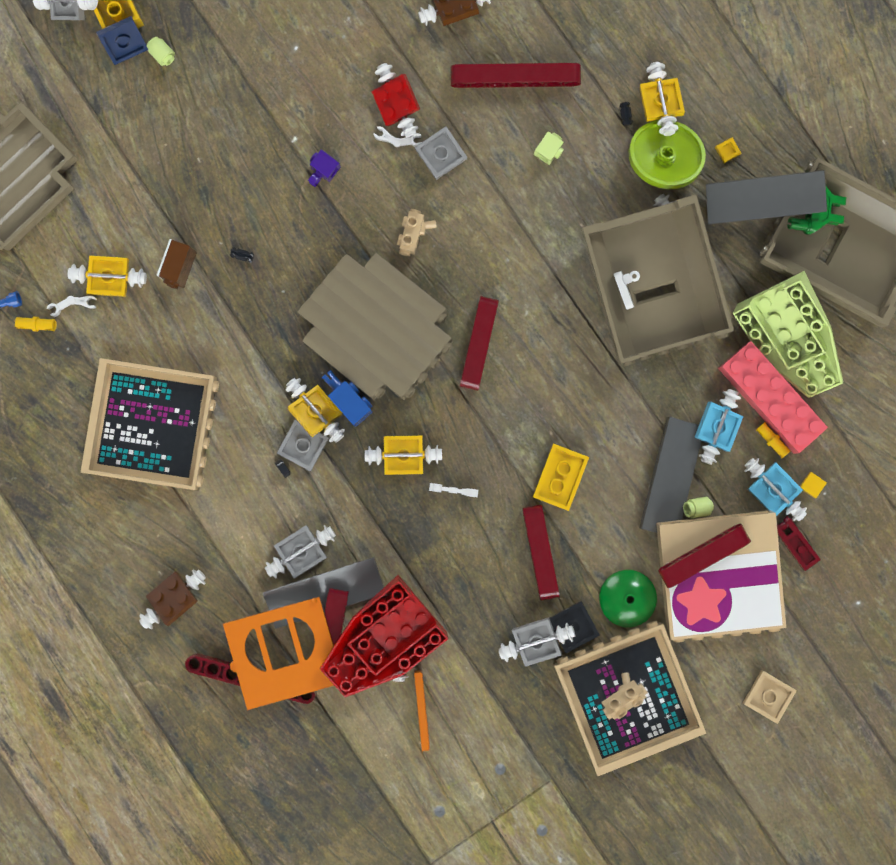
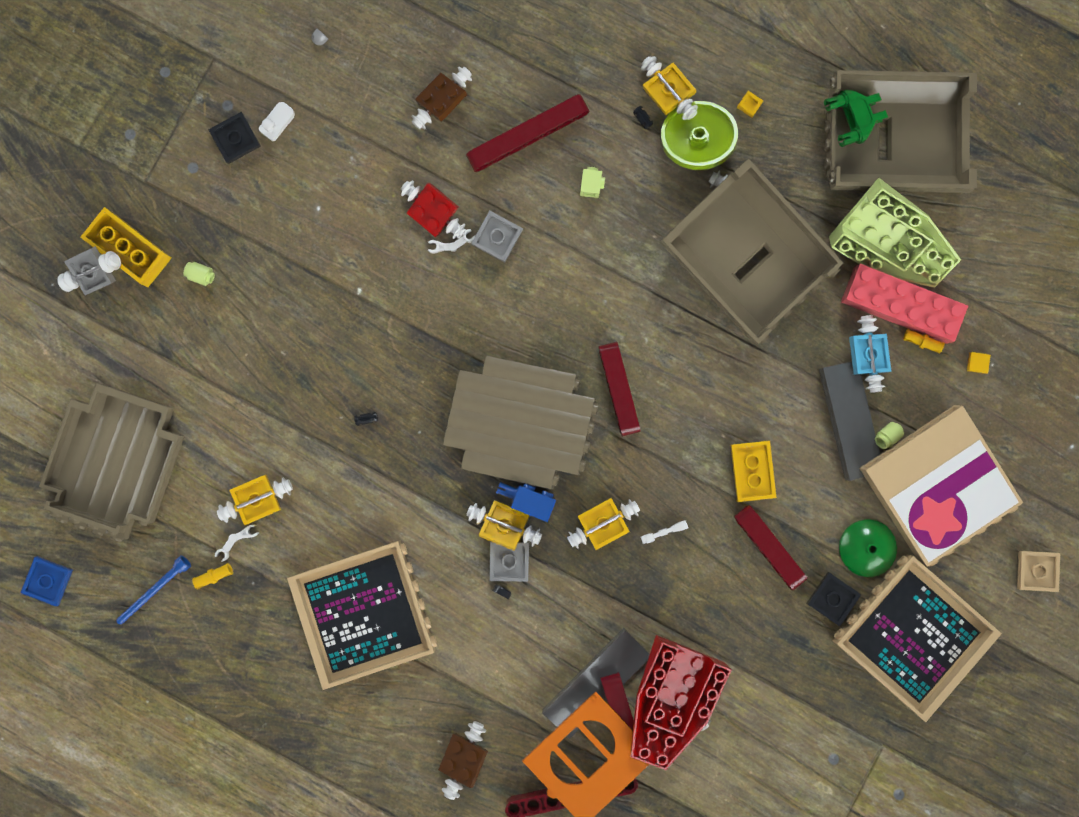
camera: 25 degrees left, 0 degrees up
dark blue tile [96,16,148,65] -> none
reddish brown piece [157,239,197,289] -> none
light grey plate [265,525,336,578] -> none
dark purple brick [308,149,341,187] -> none
tan brick [397,209,437,256] -> none
orange tile [414,670,430,751] -> none
light grey plate [498,617,575,667] -> none
tan brick [602,673,648,720] -> none
white piece [614,271,640,310] -> none
dark red beam [658,523,751,588] -> none
dark grey arch [706,170,827,224] -> none
medium azure plate [744,458,807,521] -> none
dark red plate [777,516,821,571] -> none

